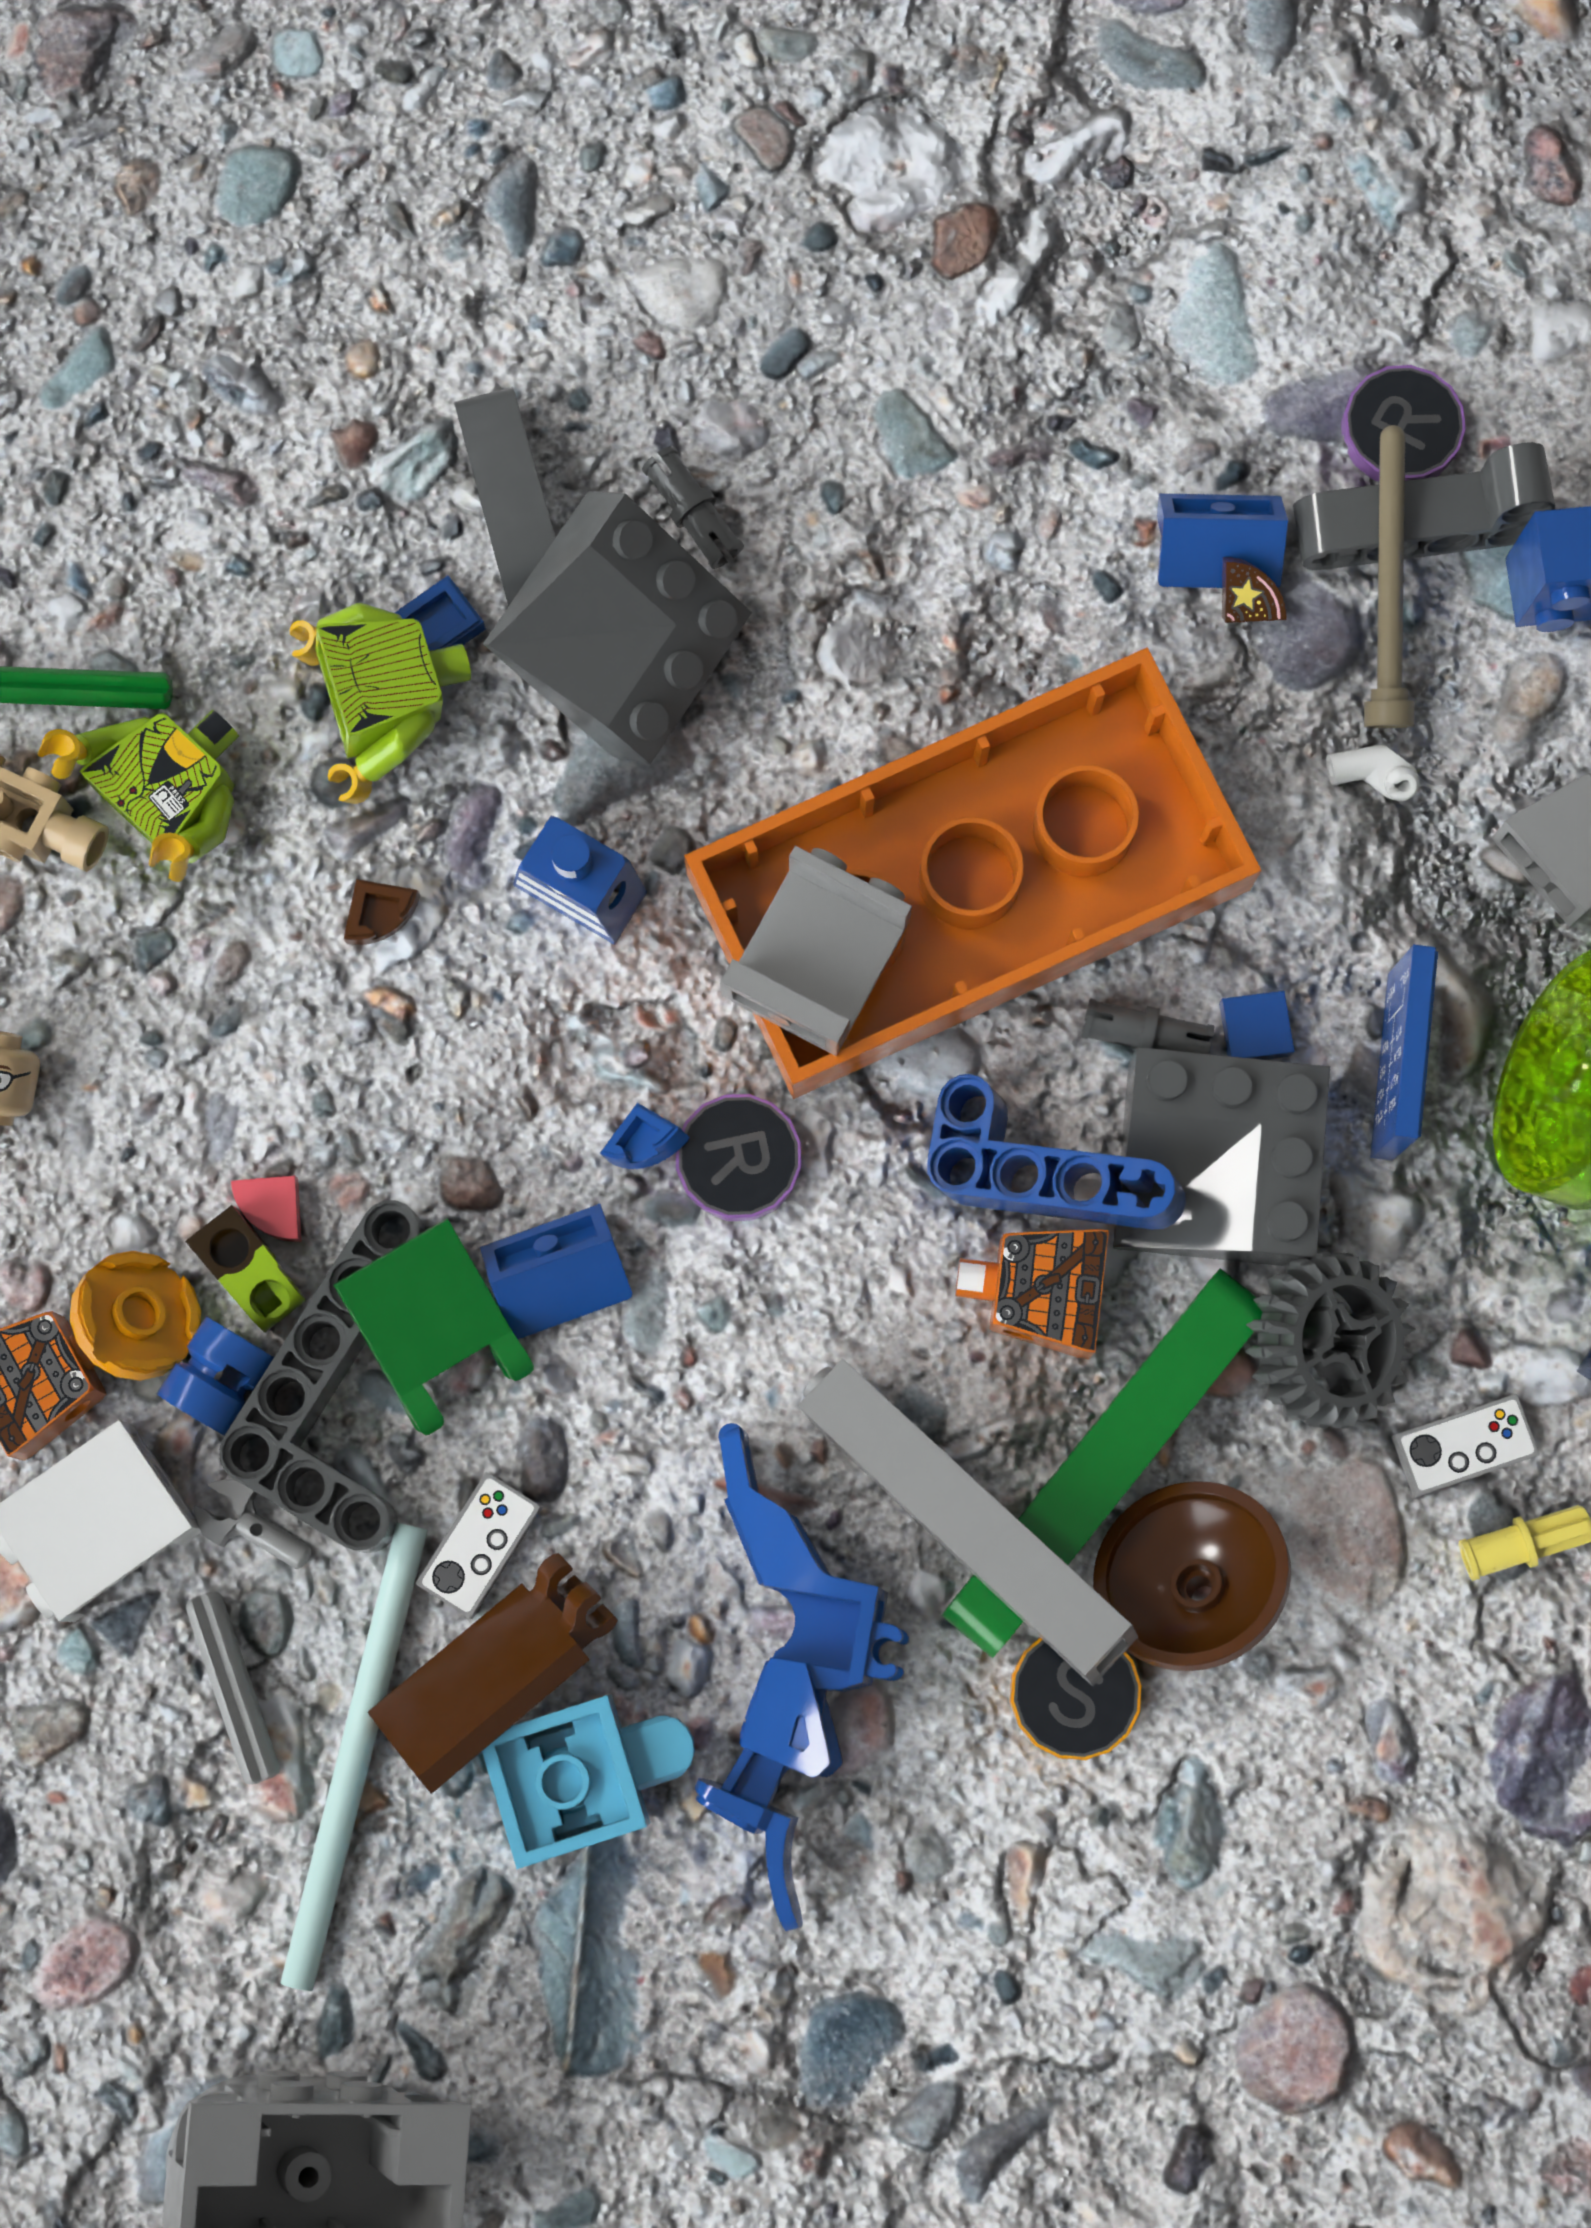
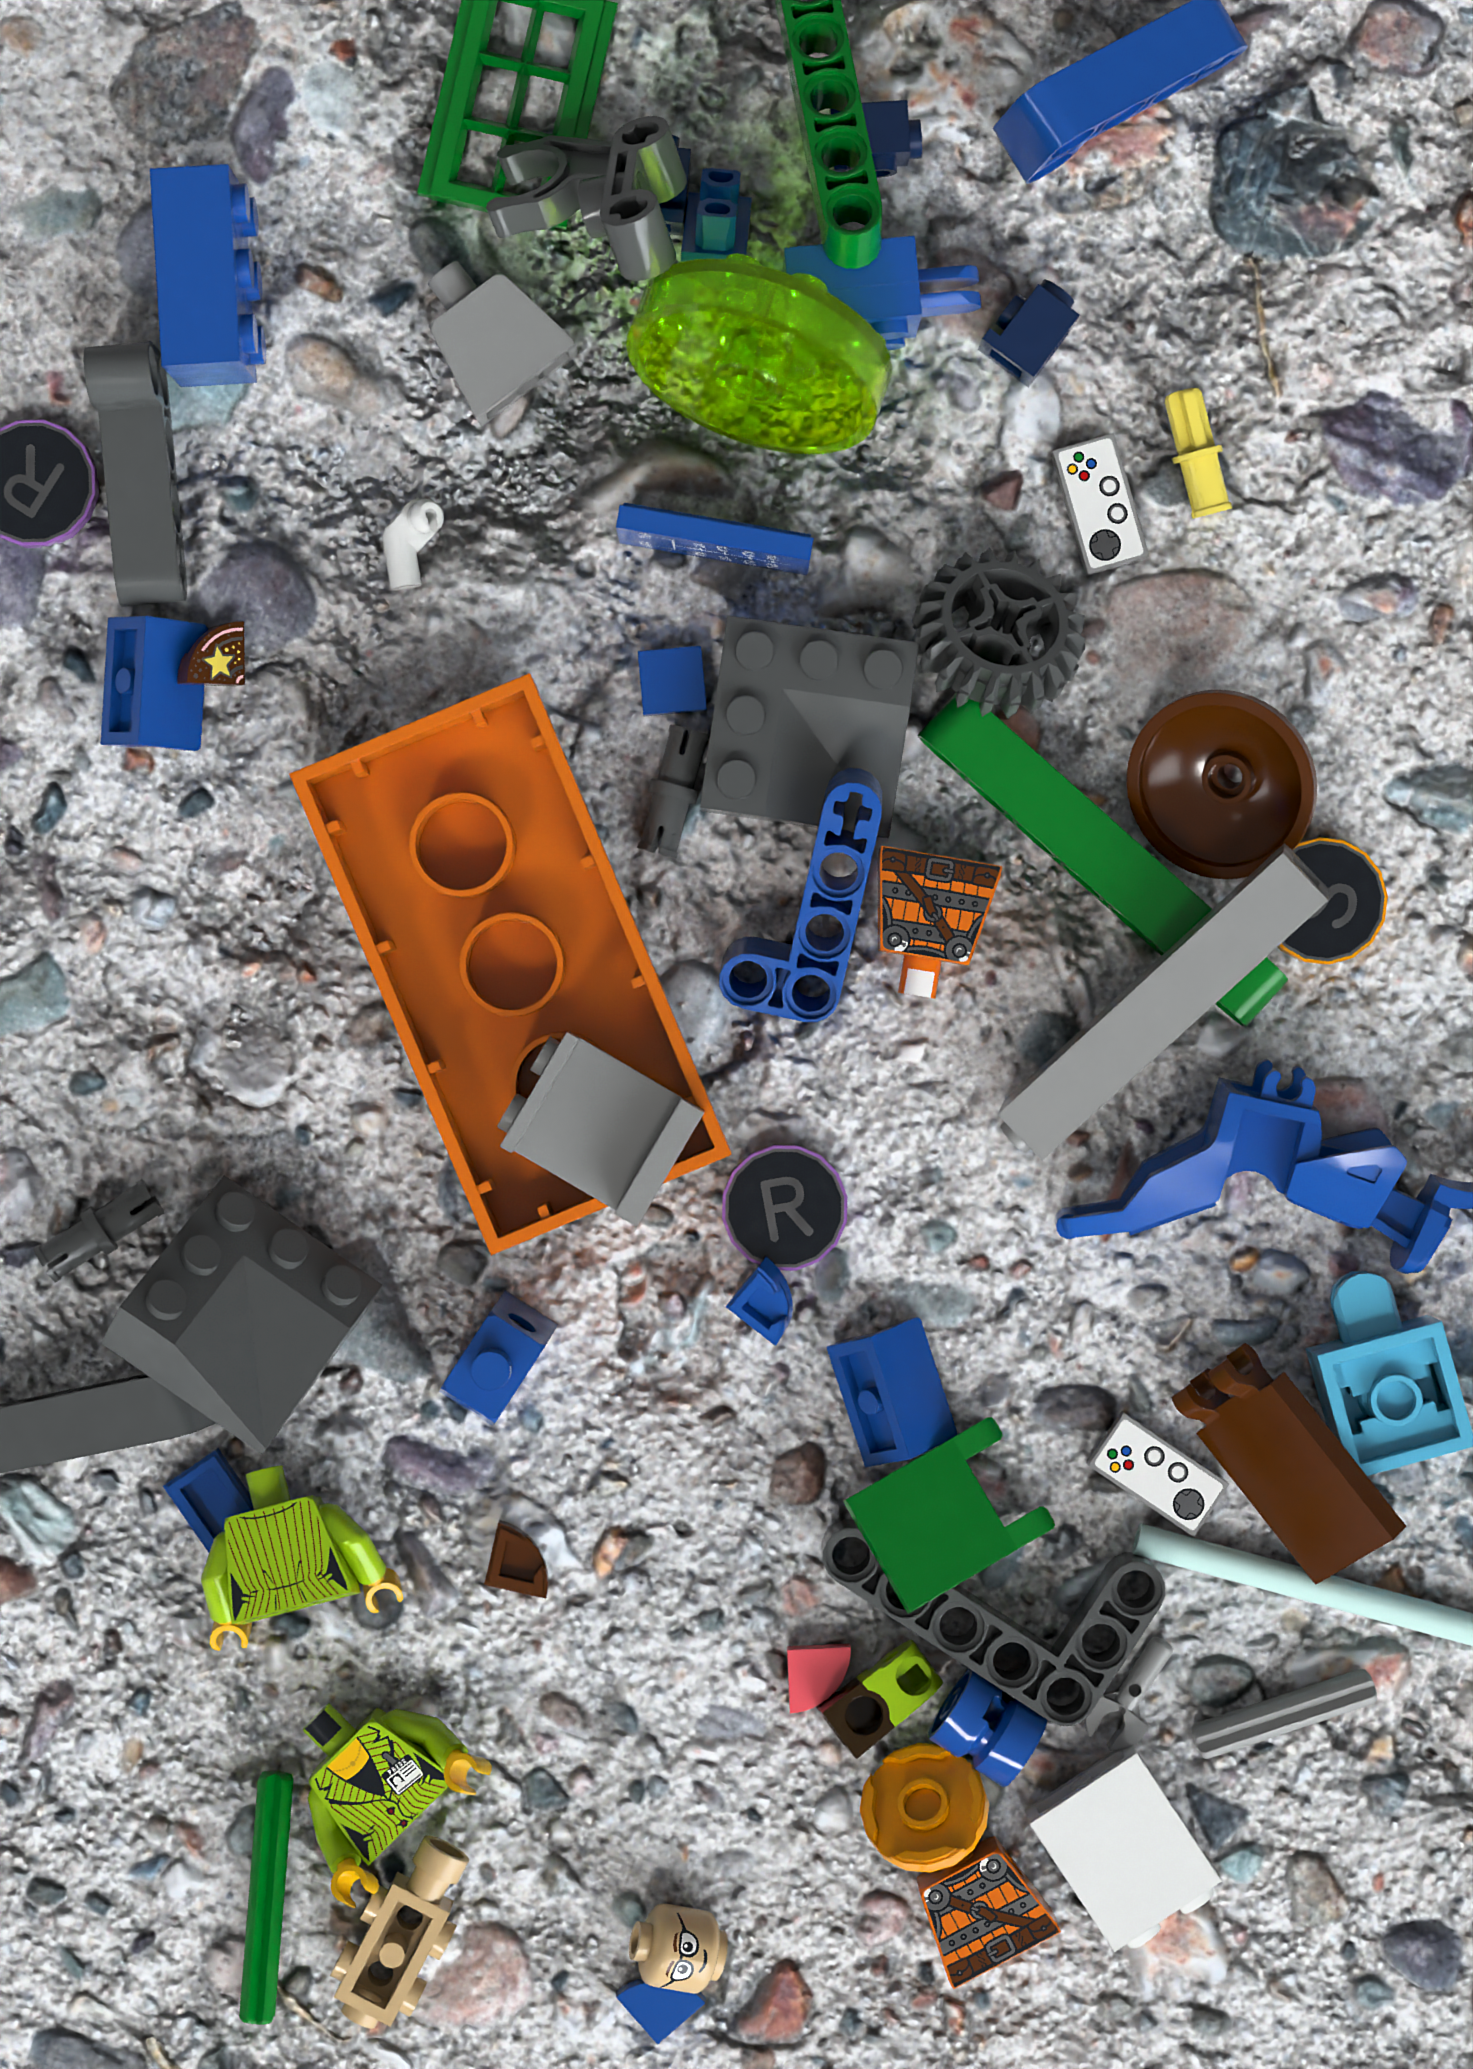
camera: 85 degrees left, 10 degrees up
dark tan piece [1364,425,1415,729] -> none

